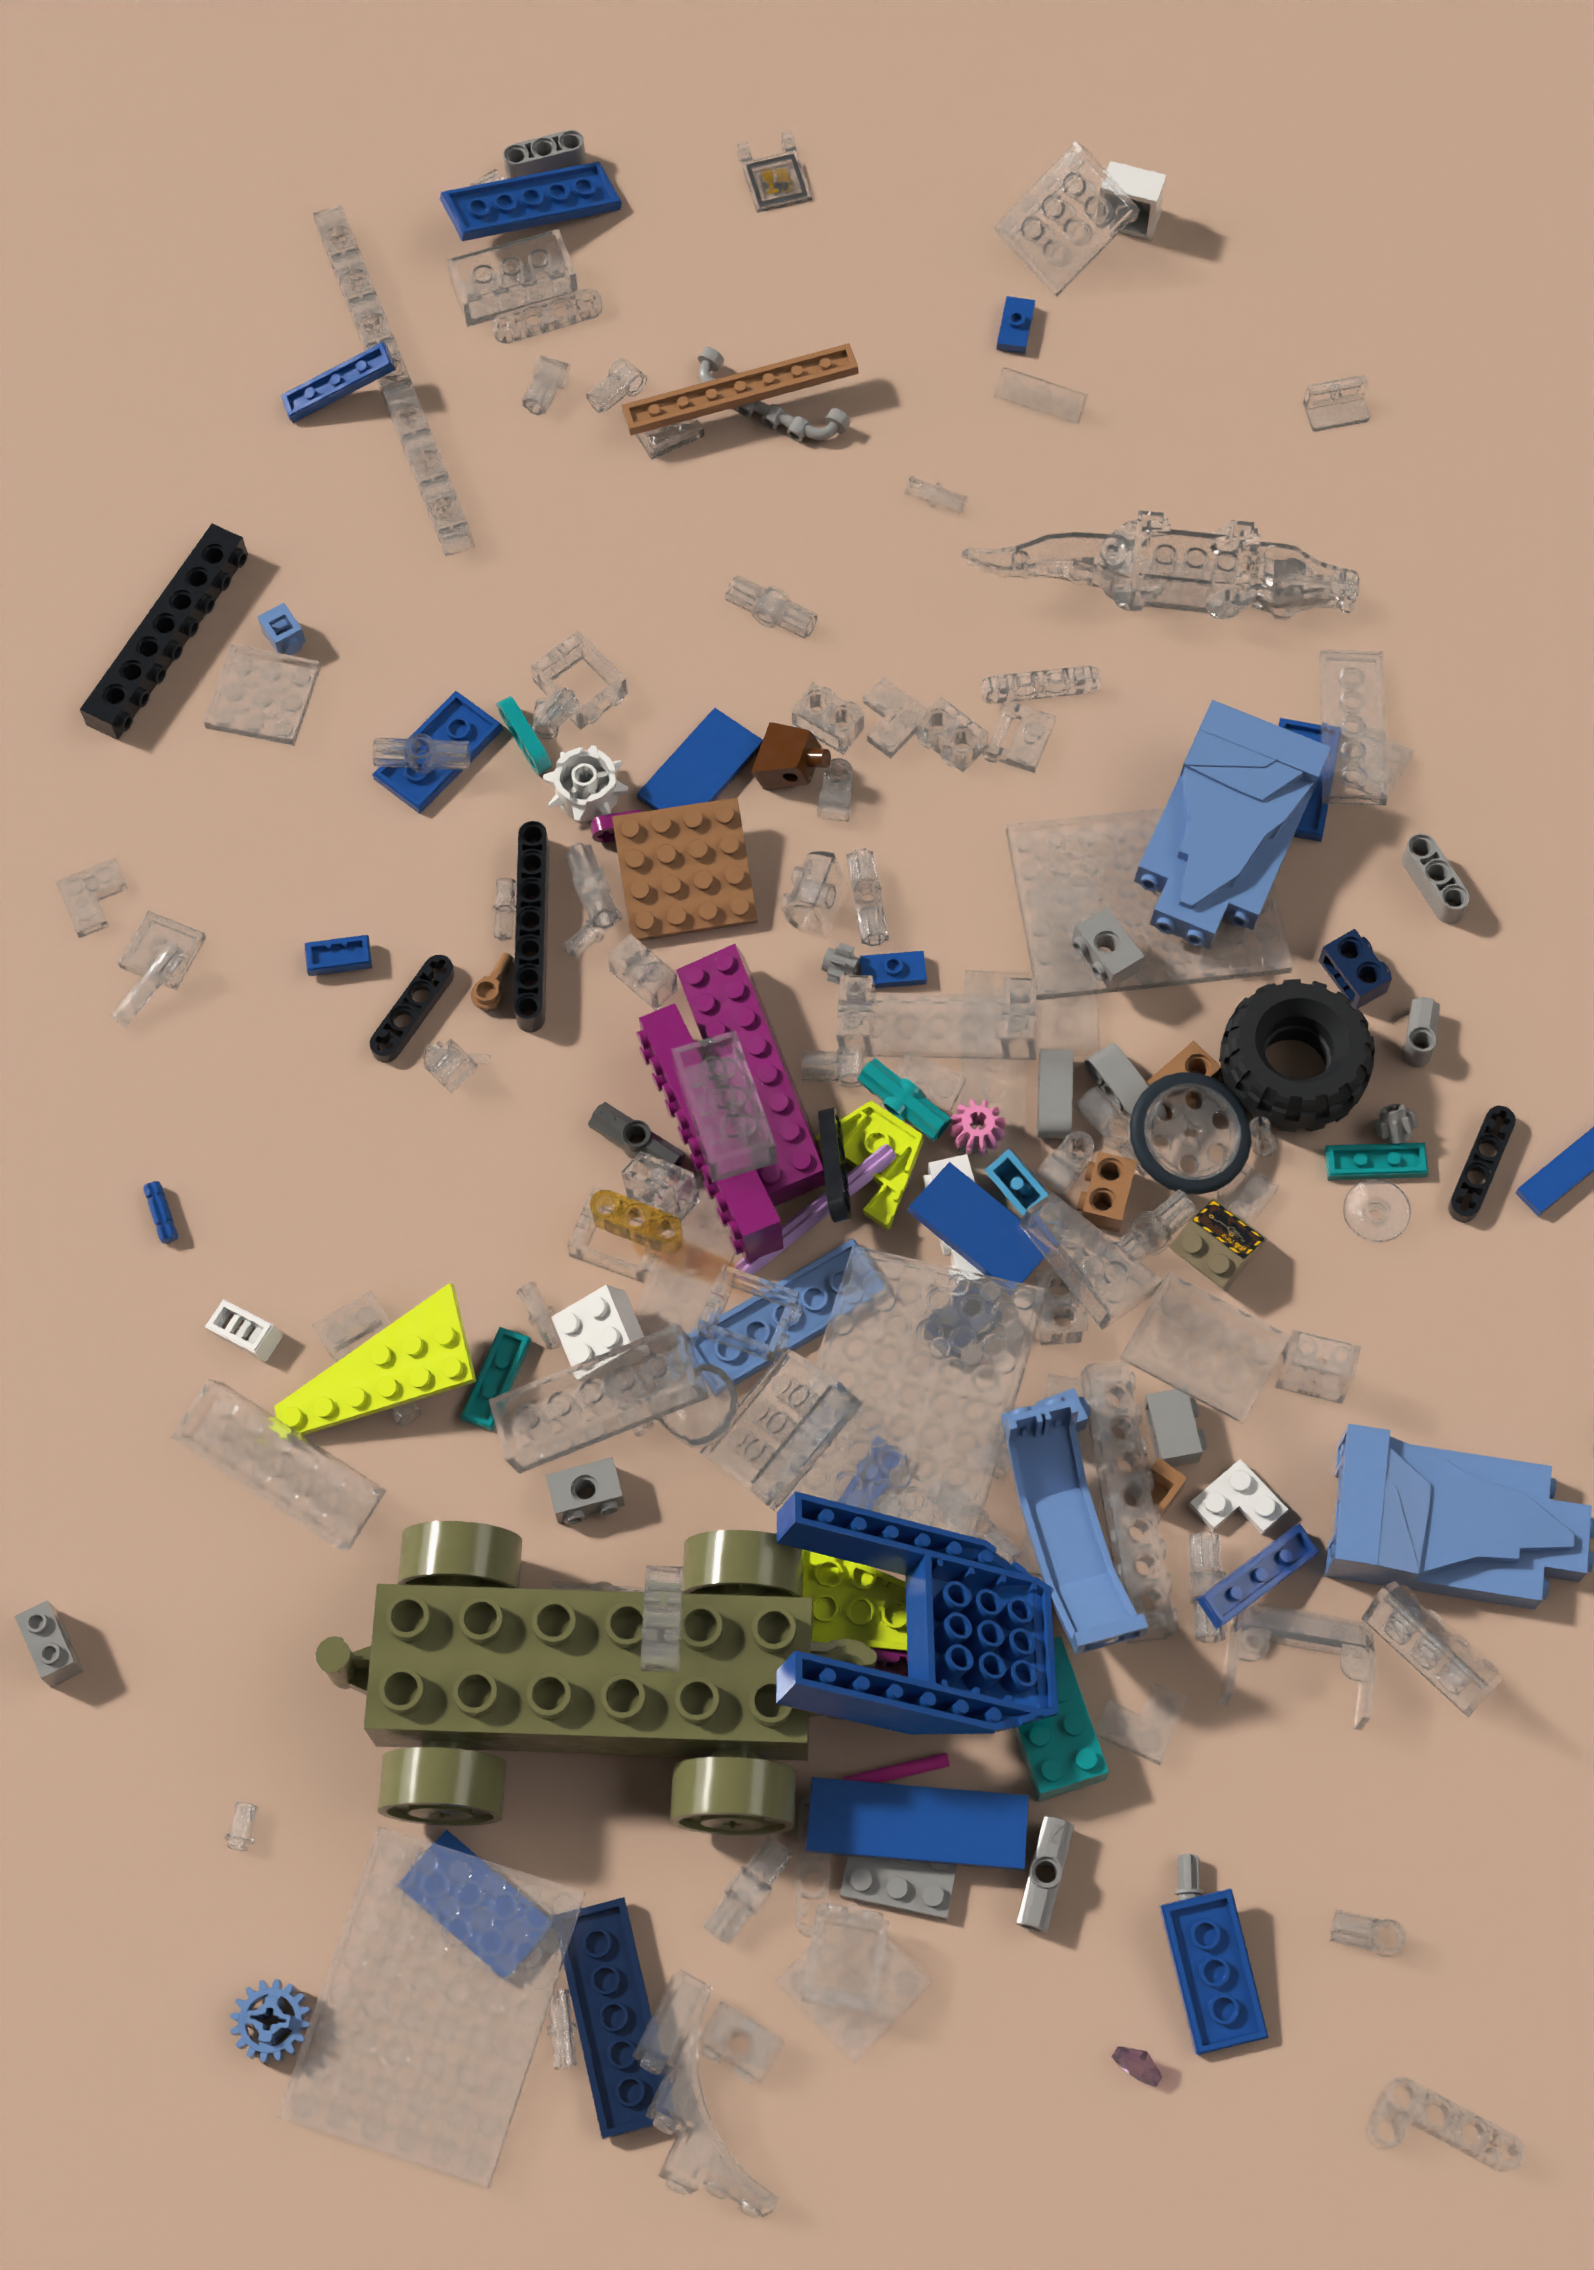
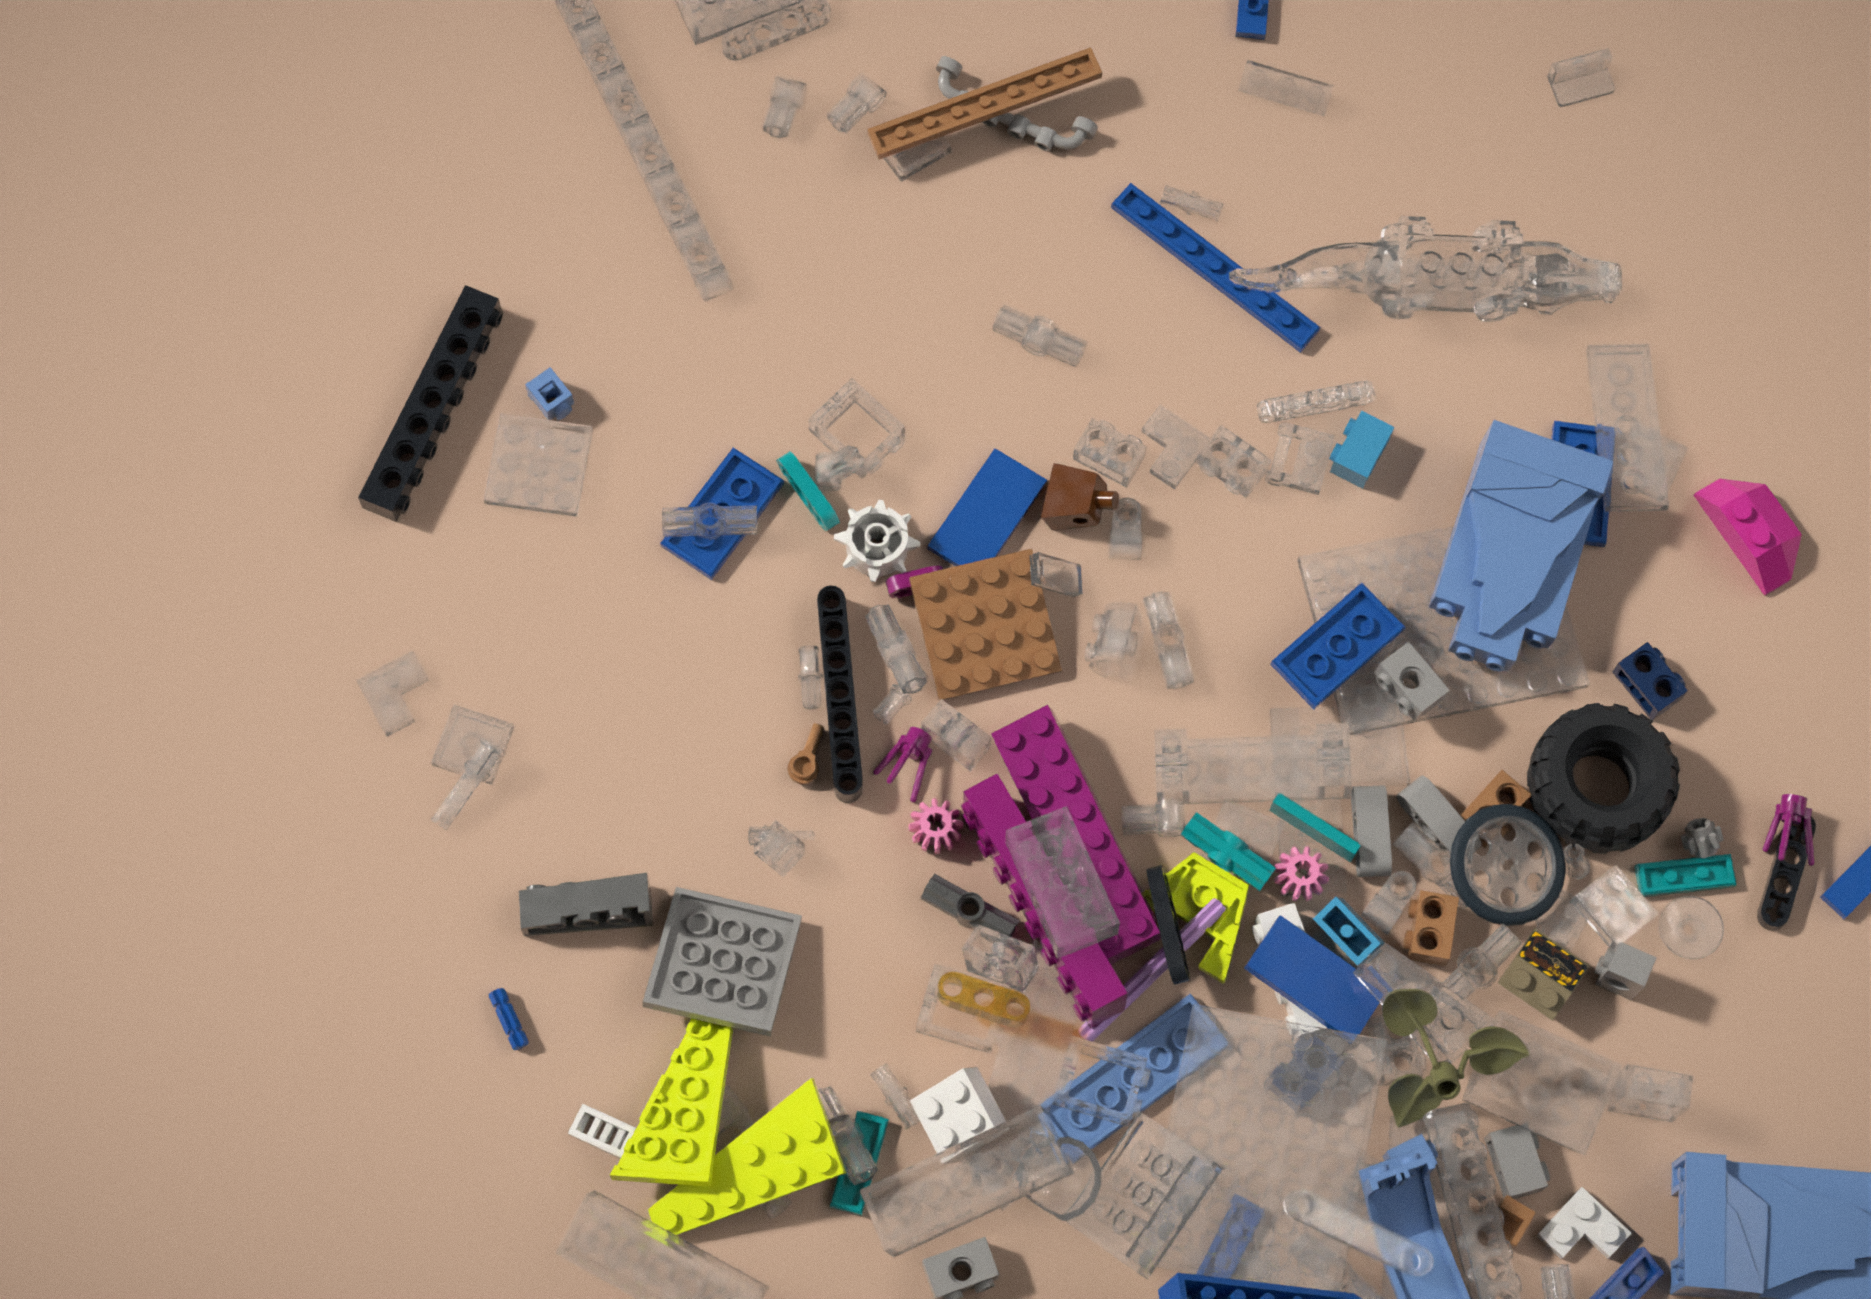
camera: 10 degrees left, 5 degrees up
blue tile [281,341,396,423] -> none
blue plate [304,935,372,976] -> none
black beam [370,955,454,1063] -> none
light grey gear [821,943,860,985] -> none
blue plate [860,951,927,989] -> none
light grey beam [1402,833,1470,924] -> none
light grey piece [1402,997,1440,1067] -> none
none -> dark grey wedge [519,873,653,936]
none -> neon yellow wing [610,1018,733,1187]
none -> light grey plate [643,887,802,1037]
none -> clear piece [818,1086,879,1185]
none -> magenta plant [873,726,933,803]
none -> bright pink gear [908,798,963,854]
none -> clear tile [1029,552,1083,597]
none -> blue tile [1111,183,1321,353]
none -> teal tile [1269,793,1361,863]
none -> blue tile [1270,583,1406,710]
none -> clear piece [1284,1189,1434,1276]
none -> dark azure brick [1329,410,1395,489]
none -> olive plant [1382,989,1529,1128]
none -> clear plate [1570,865,1659,949]
none -> light grey brick [1594,941,1657,1000]
none -> dark pink wedge [1693,478,1802,596]
none -> magenta plant [1762,794,1815,866]

